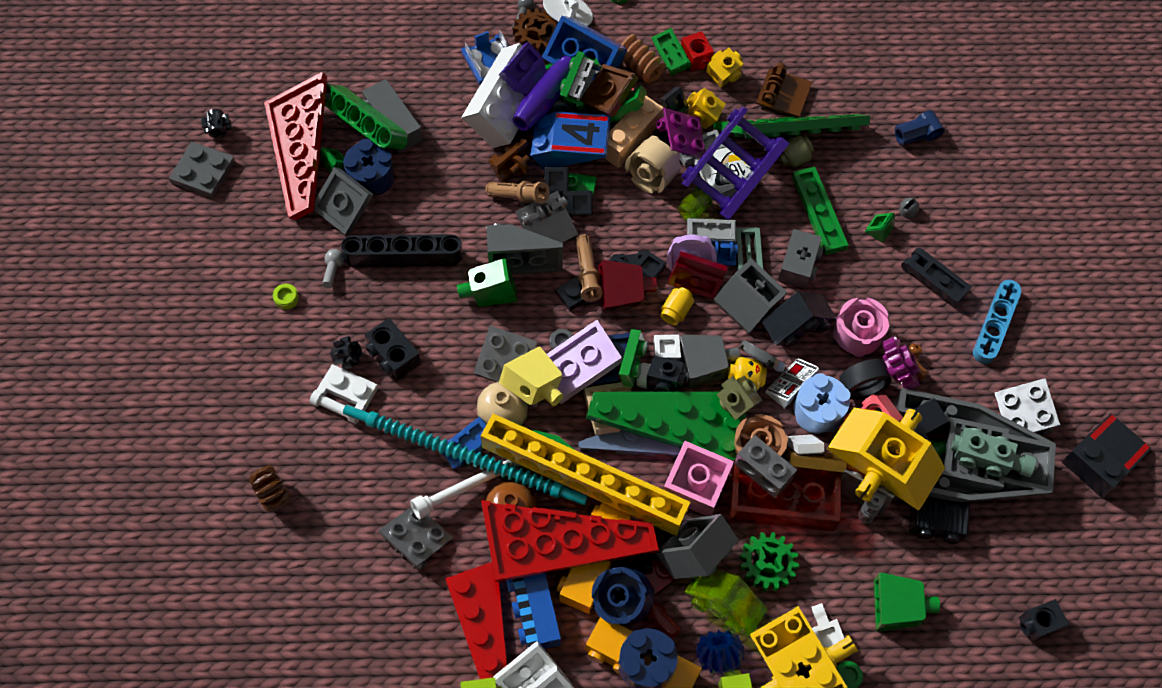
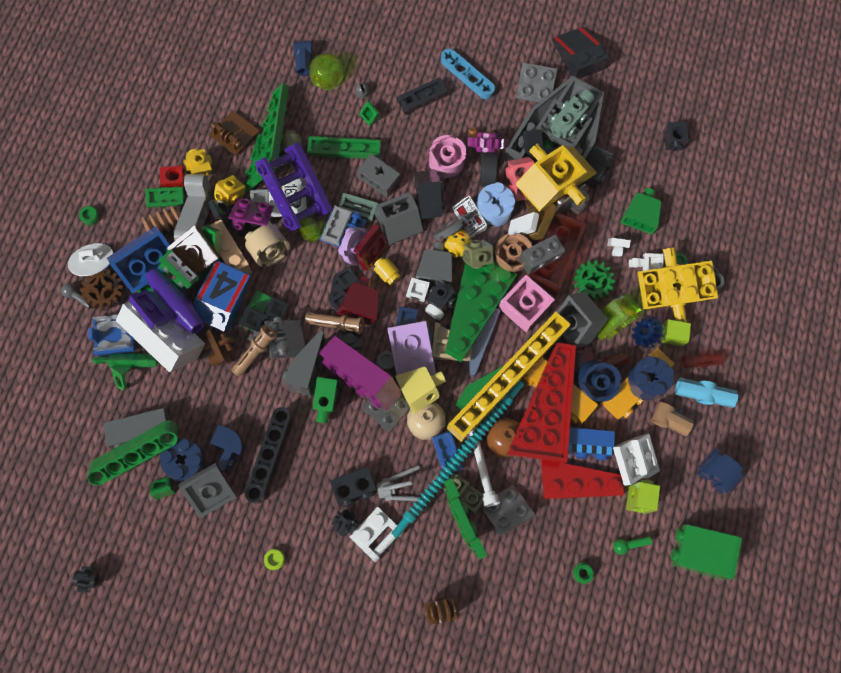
camera: 75 degrees left, 10 degrees up
dark grey plate [169,142,236,198] -> none
wing [264,72,327,221] -> none
light grey bar [322,249,344,289] -> none
green plate [619,329,647,387] -> none
none -> green piece [92,353,159,391]
none -> light grey beam [174,174,213,241]
none -> dark blue brick [210,424,245,473]
none -> clear neon green cylinder [309,53,344,90]
none -> magenta brick [319,336,402,412]
none -> light grey plant [377,465,421,501]
none -> olive slope [442,472,484,515]
none -> green wing [444,478,487,560]
none -> green plate [573,563,594,584]
none -> white tile [607,238,631,257]

